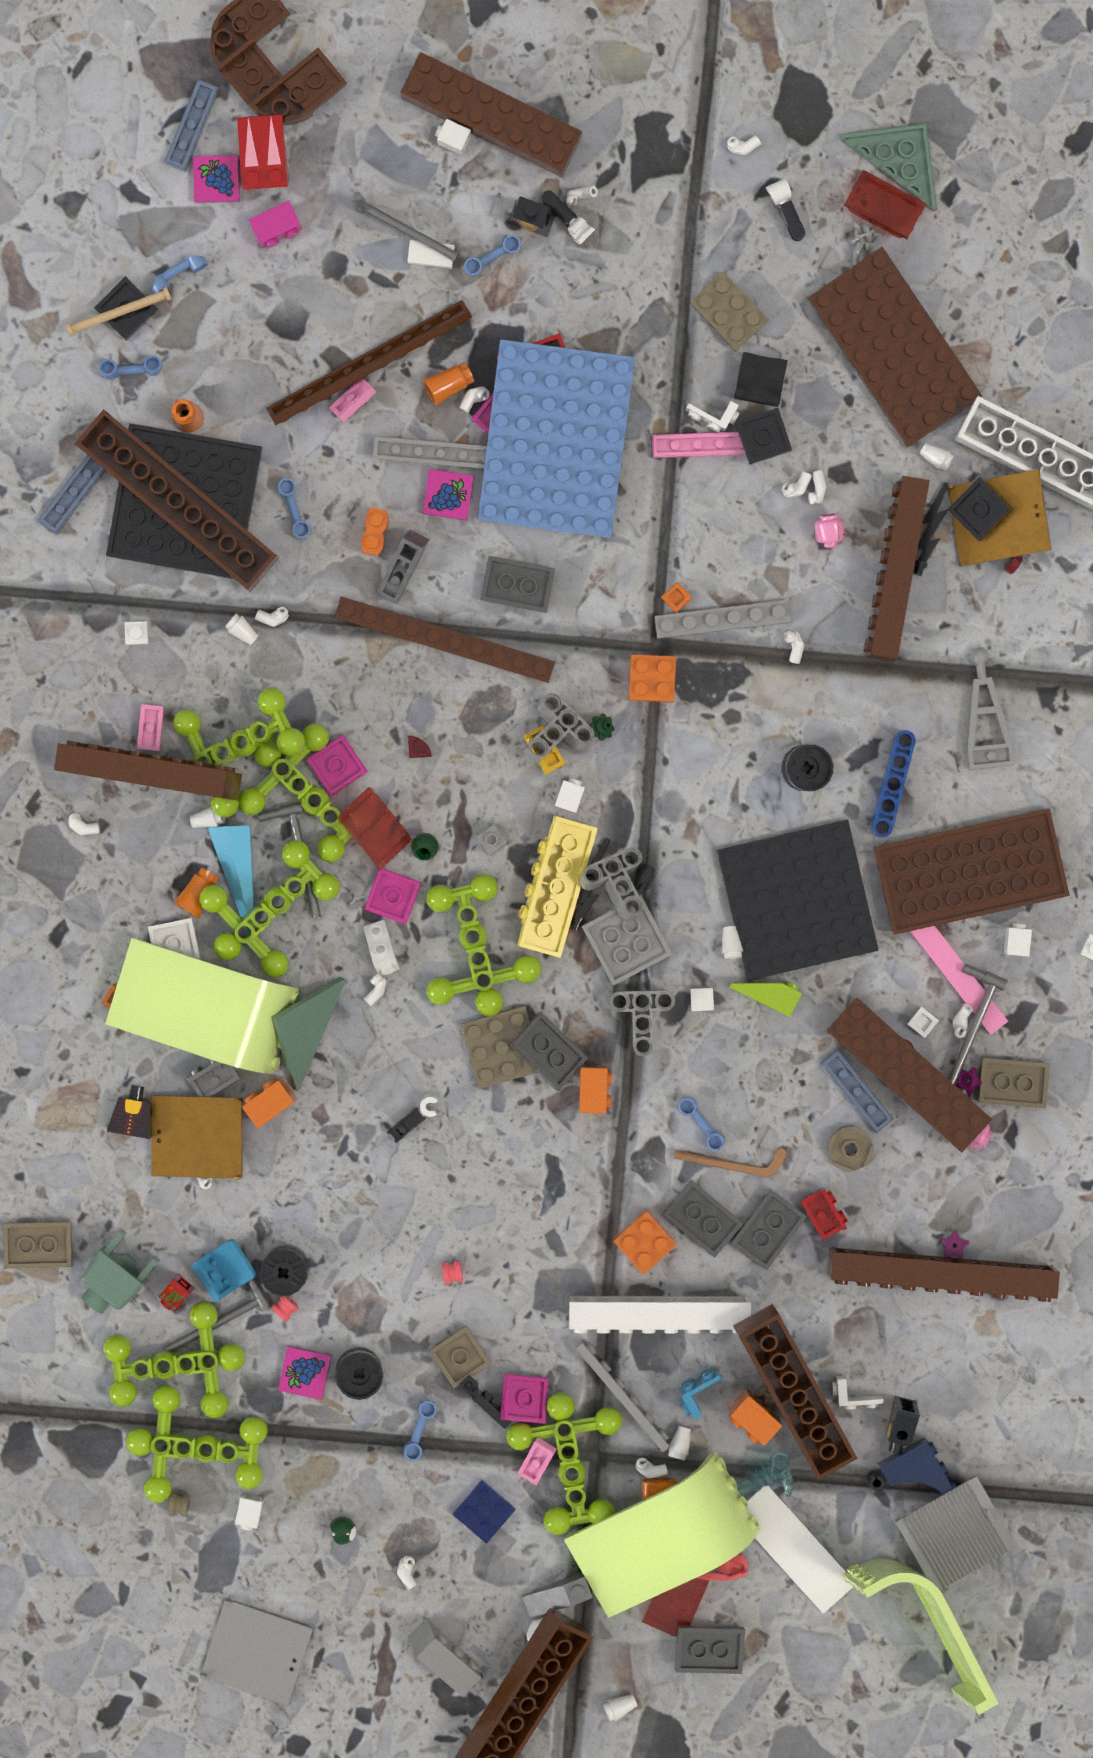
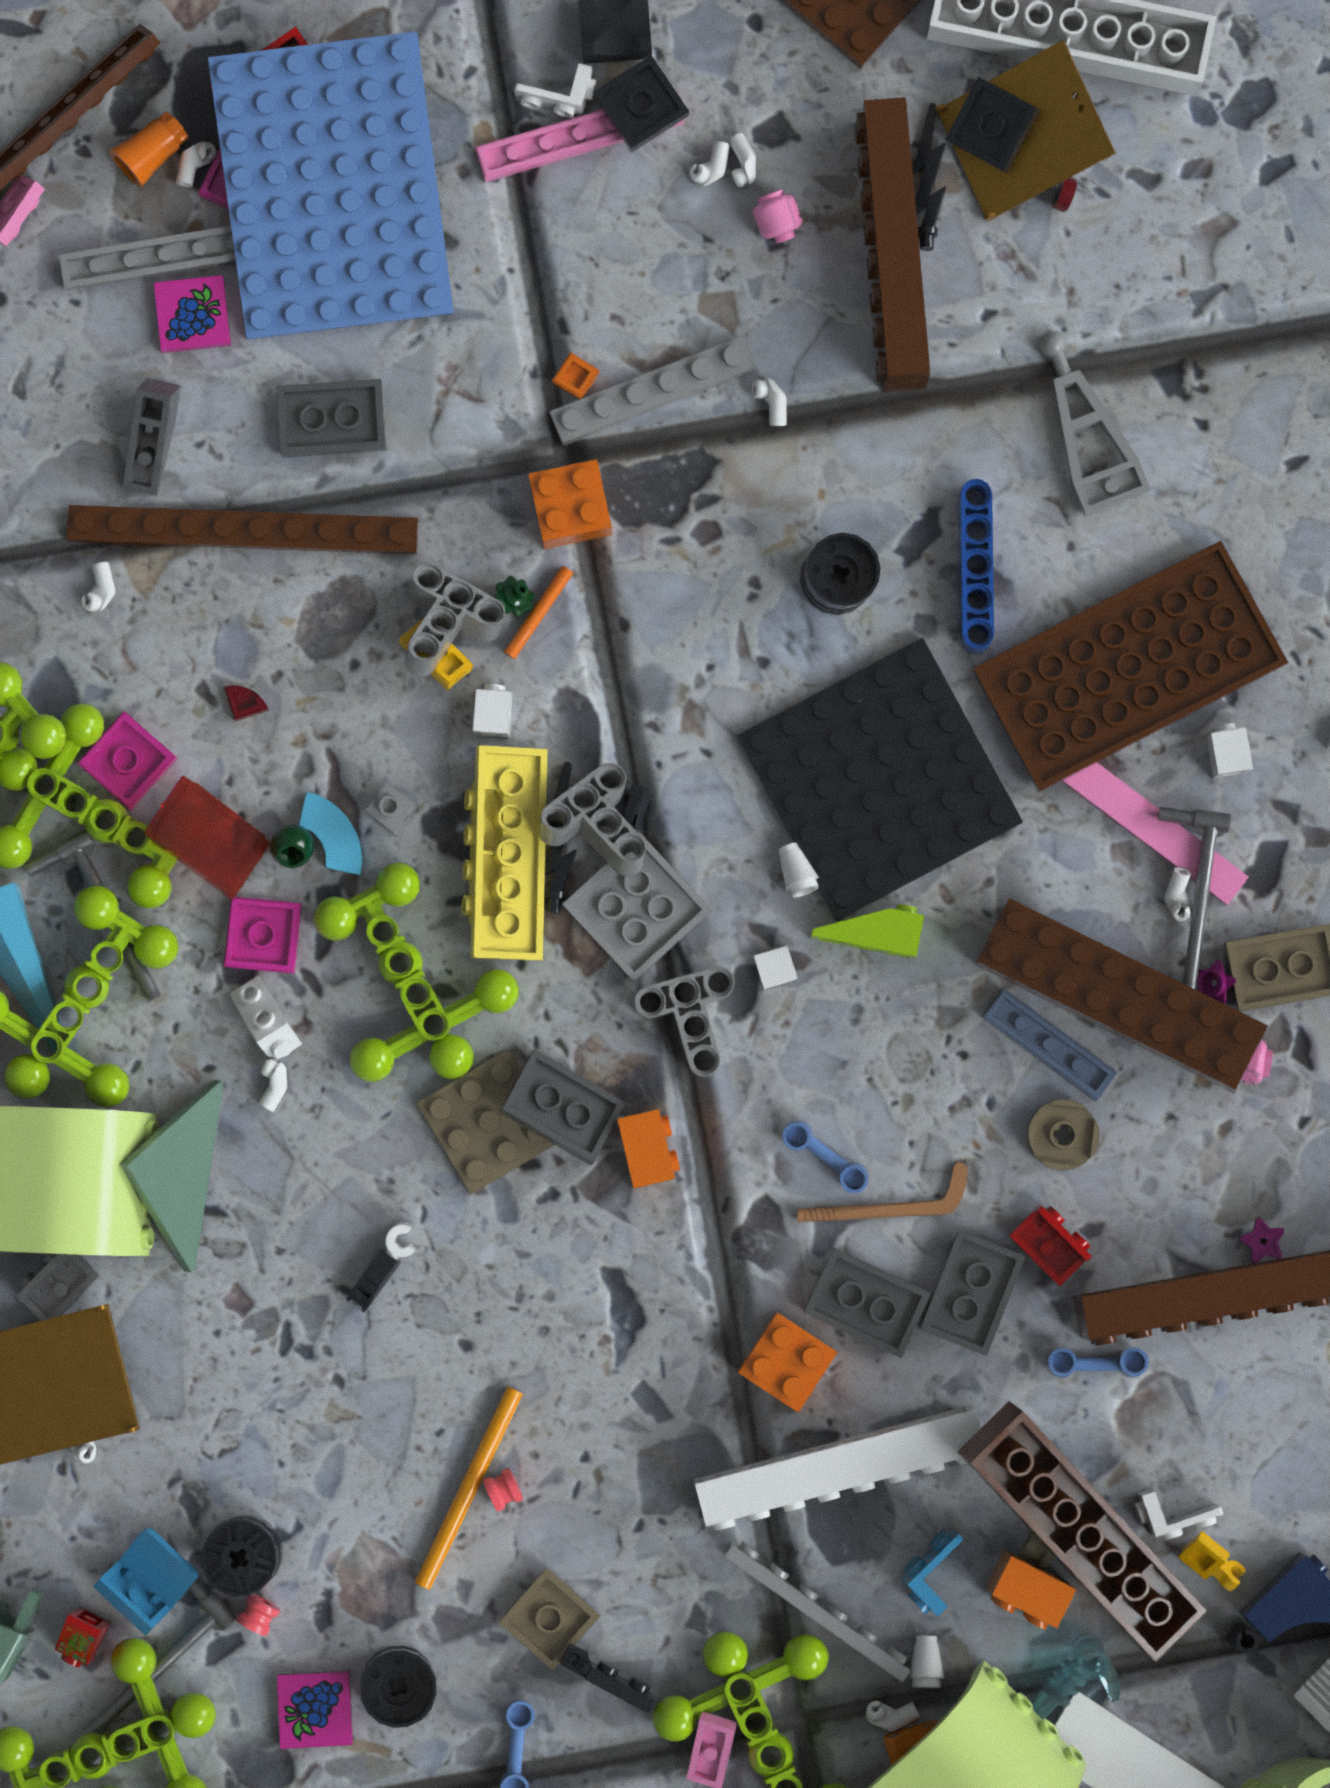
camera: 15 degrees left, 5 degrees down
orange brick [242,1078,298,1129] -> none
orange brick [361,508,389,558] -> none
dark pink tile [500,1374,548,1424] -> none
black torso [886,1396,920,1454] -> none
white plate [907,1006,939,1038] -> none
white cone [920,443,955,472] -> none
none -> white arm [81,562,115,613]
none -> medium azure tile [299,792,363,876]
none -> light orange piece [414,1386,524,1590]
none -> orange bar [503,566,574,660]
none -> medium blue bar [1047,1347,1149,1378]
none -> yellow plate [1178,1531,1246,1591]

